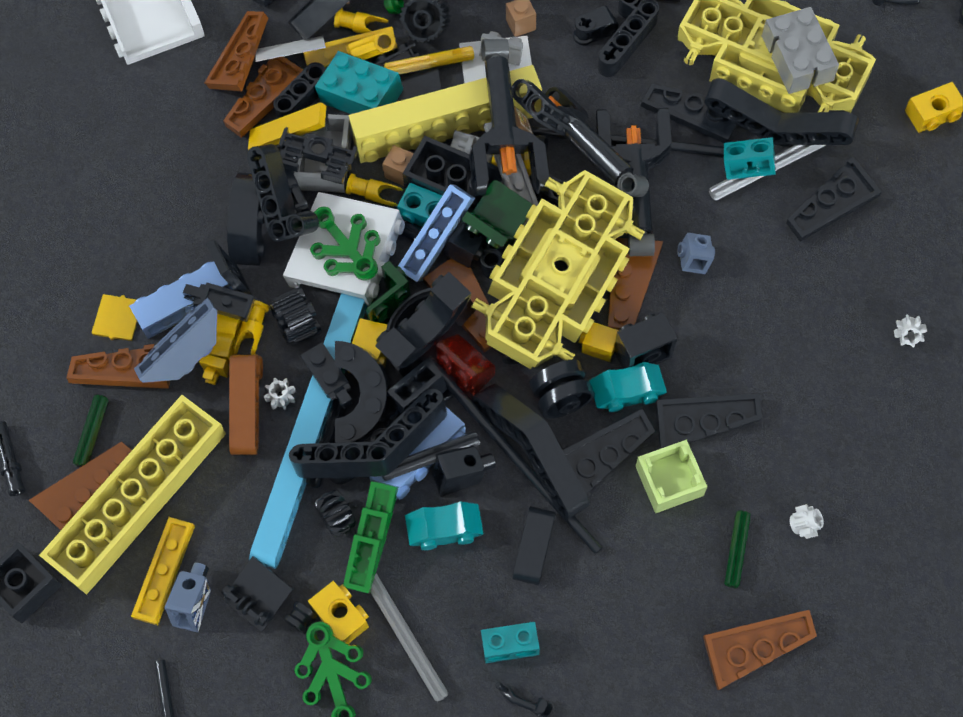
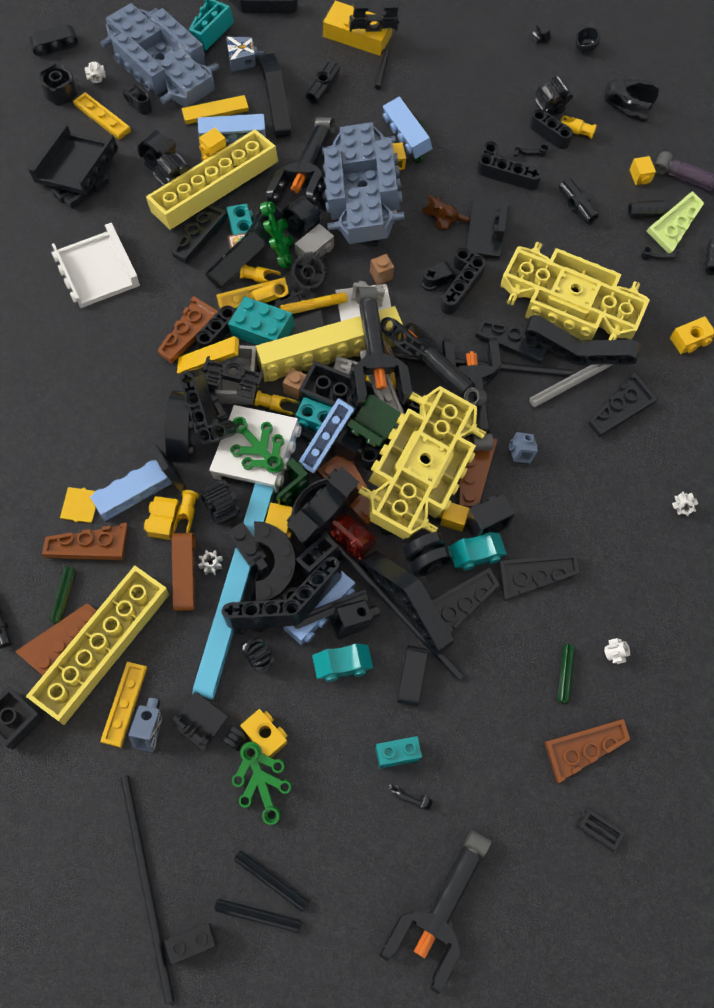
camera: 10 degrees left, 0 degrees up
sand blue wedge [134,298,217,383] -> none
black hinge [183,282,255,322] -> none
yellow tile [199,355,229,385] -> none
dark orange wing [204,11,268,91] -> none
white sticker [256,36,326,62] -> none
green slope [343,481,399,593] -> none
light grey axle [370,574,448,702] -> none
yellowish green container [636,440,707,513] -> none
teal brick [724,137,776,180] -> none
light grey piece [762,7,839,94] -> none

